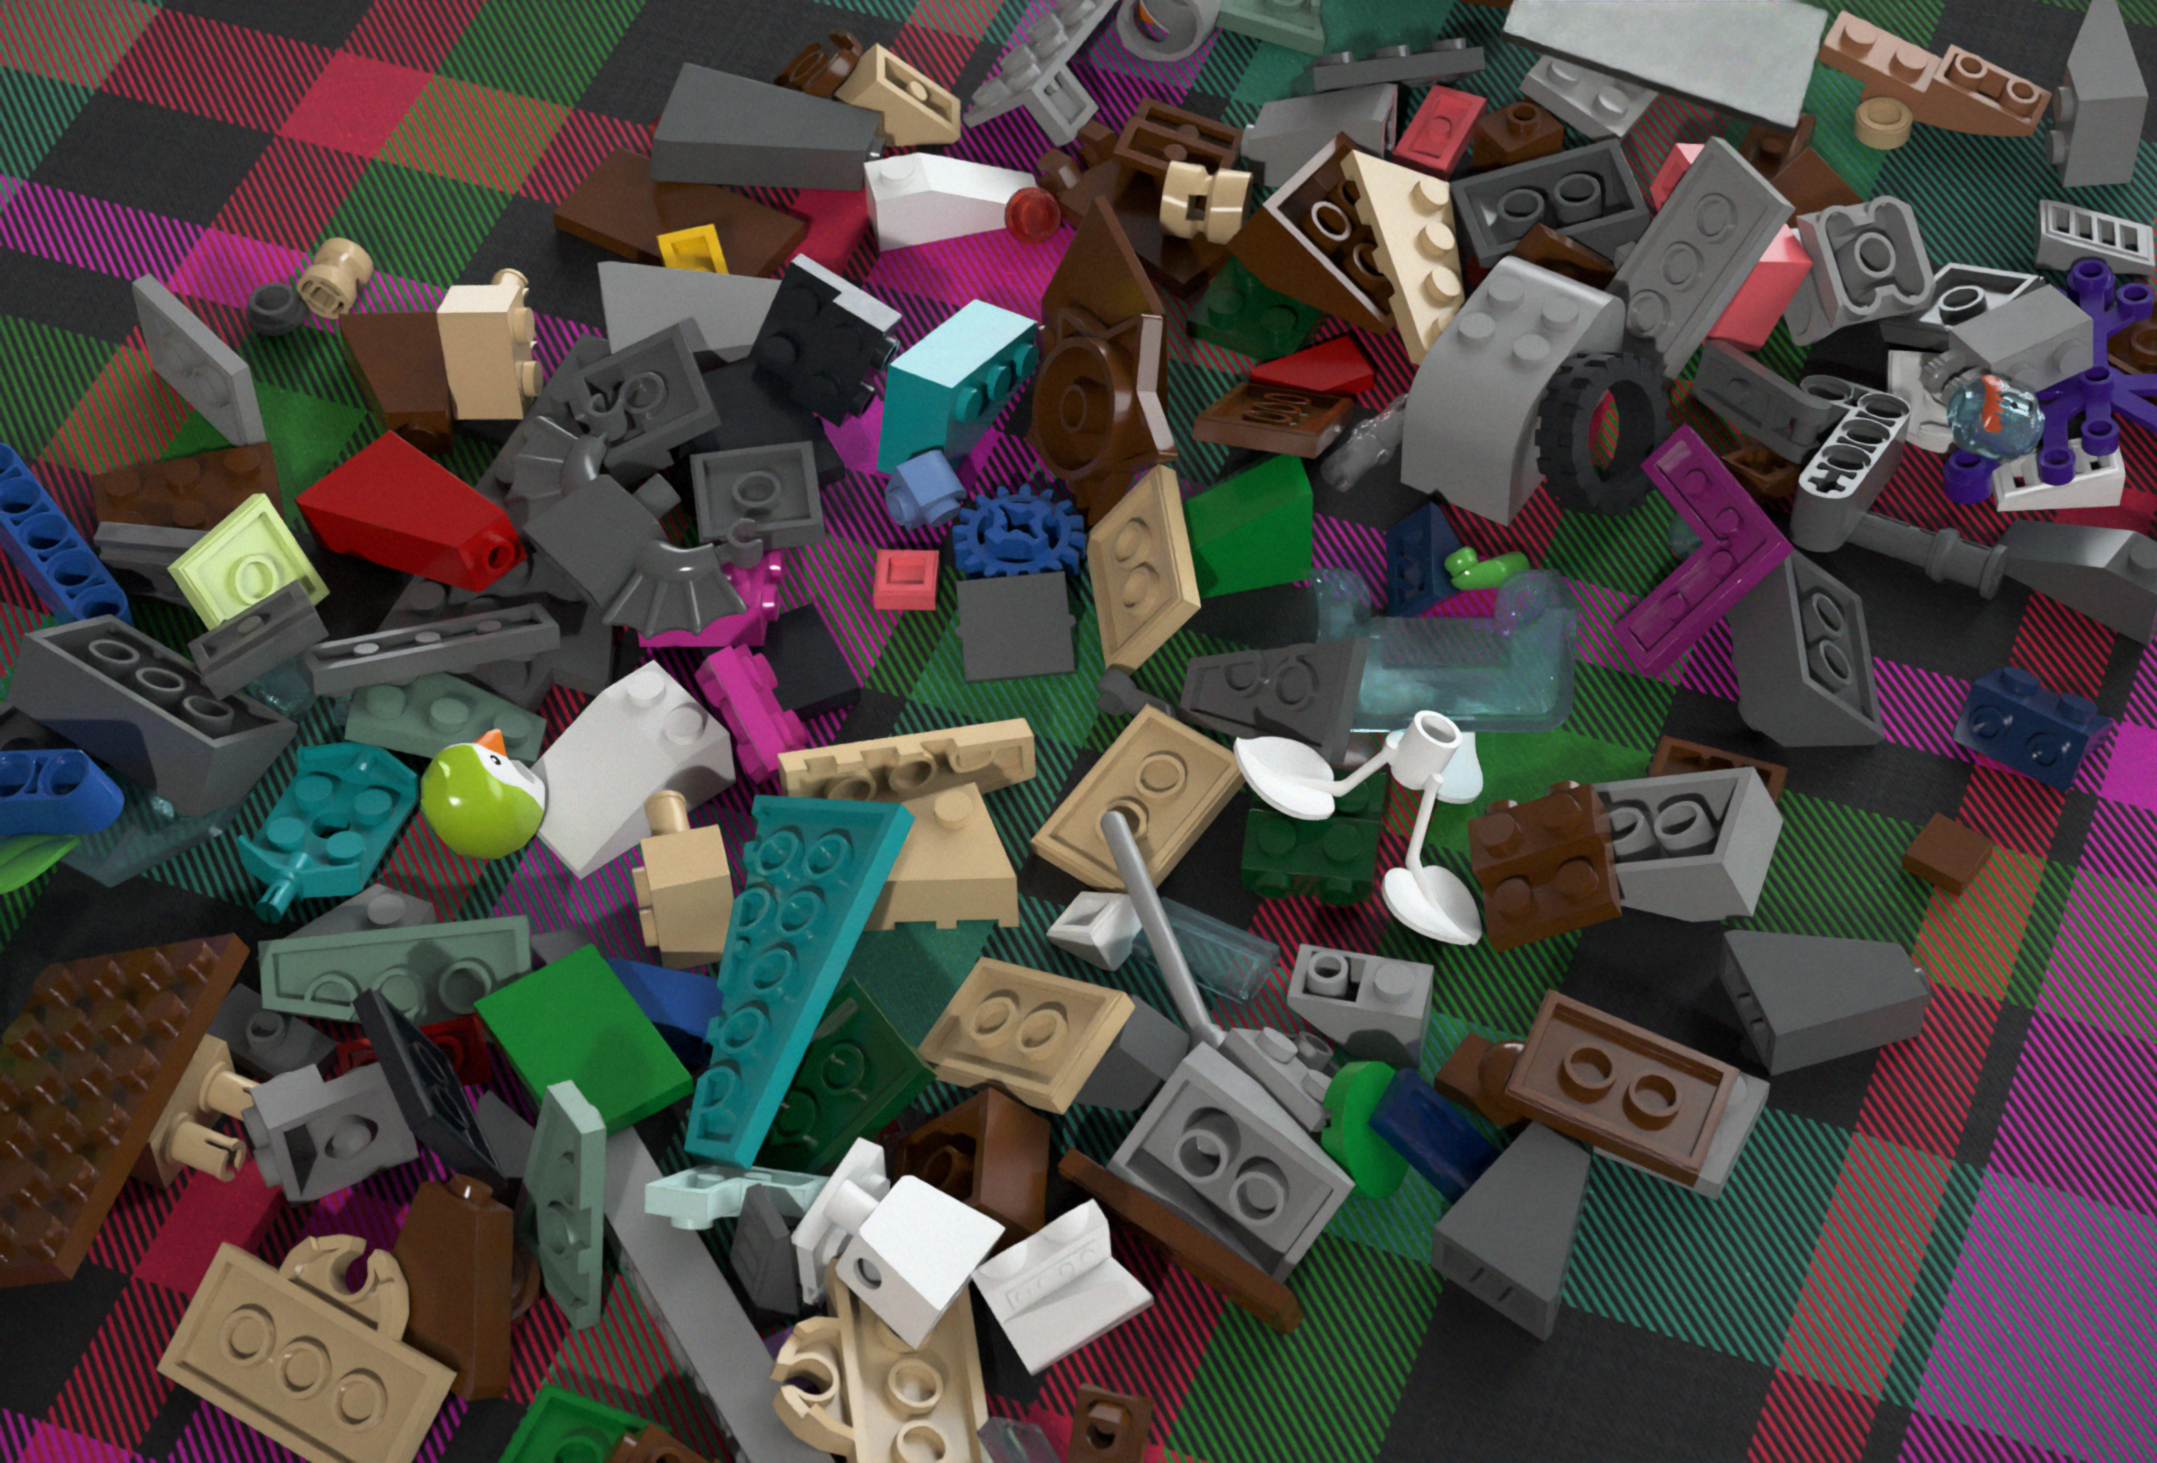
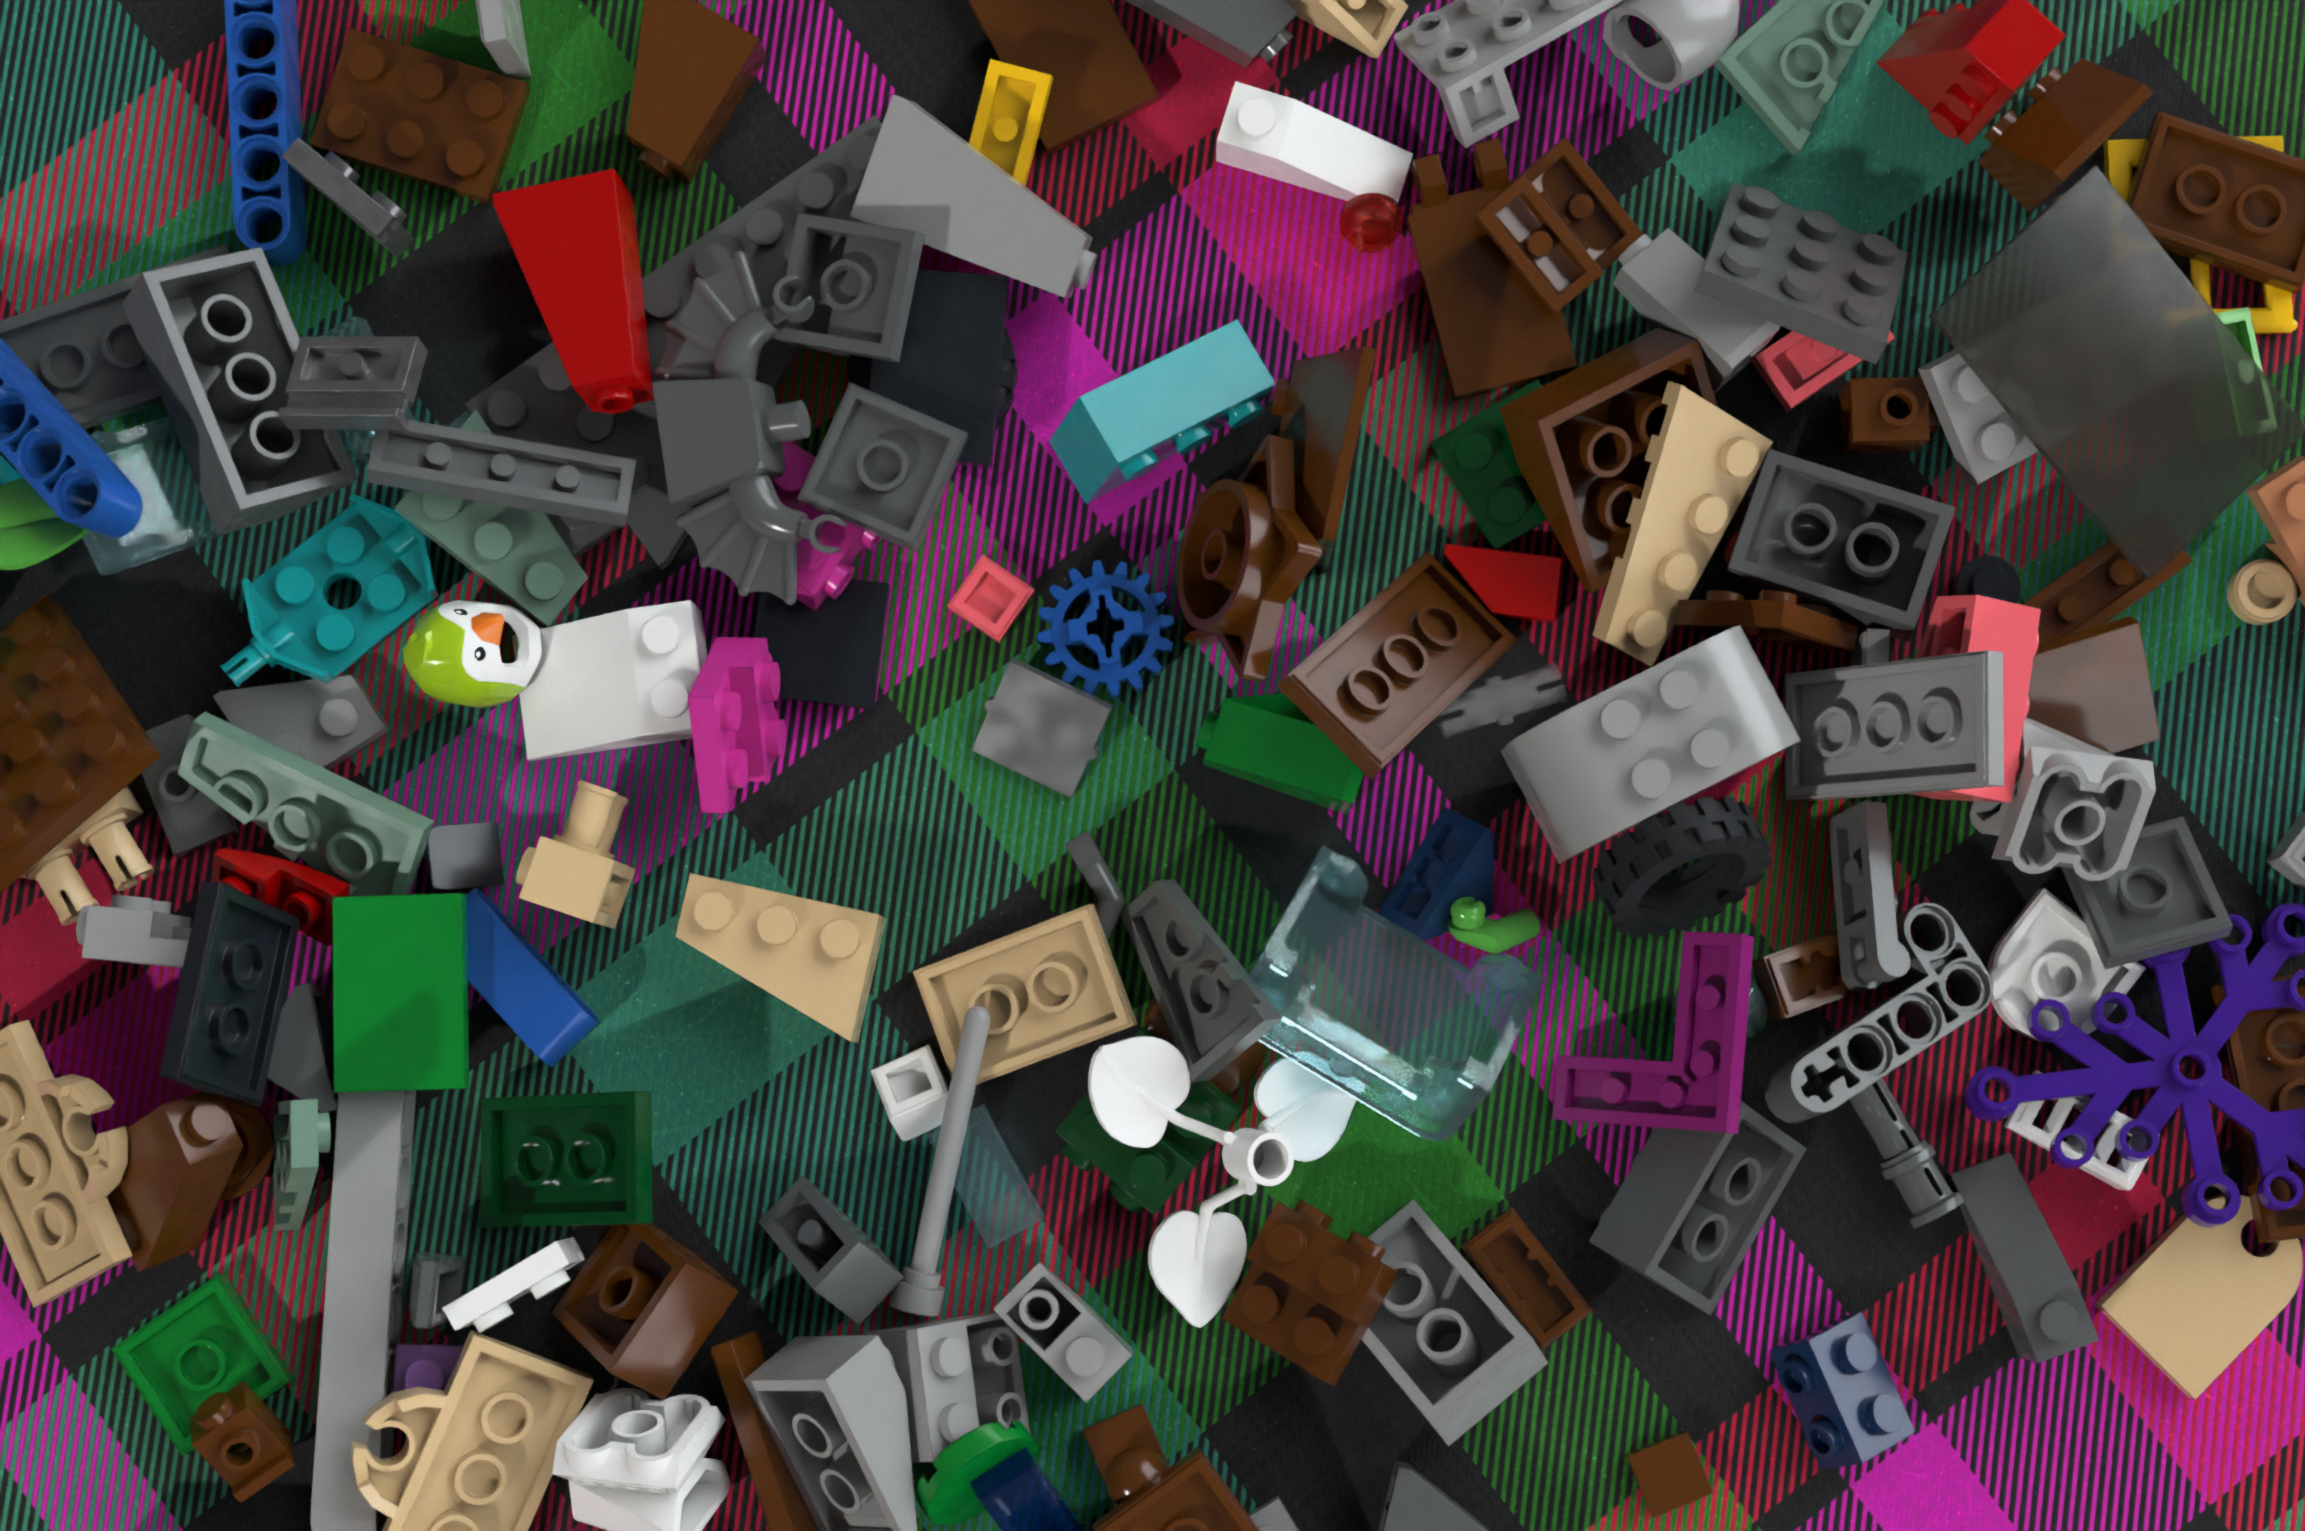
camera: 35 degrees right, 35 degrees up
yellowish green tile [167,493,330,631] -> none
tan brick [436,268,543,419] -> none
light aqua plate [644,1164,831,1230] -> none
teal wing [684,795,915,1170] -> none
black plate [748,253,903,428] -> none
tan wing [777,718,1036,803] -> none
white torso [822,1176,1006,1350] -> none
medium blue plate [884,450,966,532] -> none
tan tile [917,956,1136,1115] -> none
tan tile [1085,463,1201,677] -> none
tan wheel [1159,160,1253,245] -> none
light grey hinge [1918,284,2093,414] -> none
clear light blue head [1947,375,2045,464] -> none

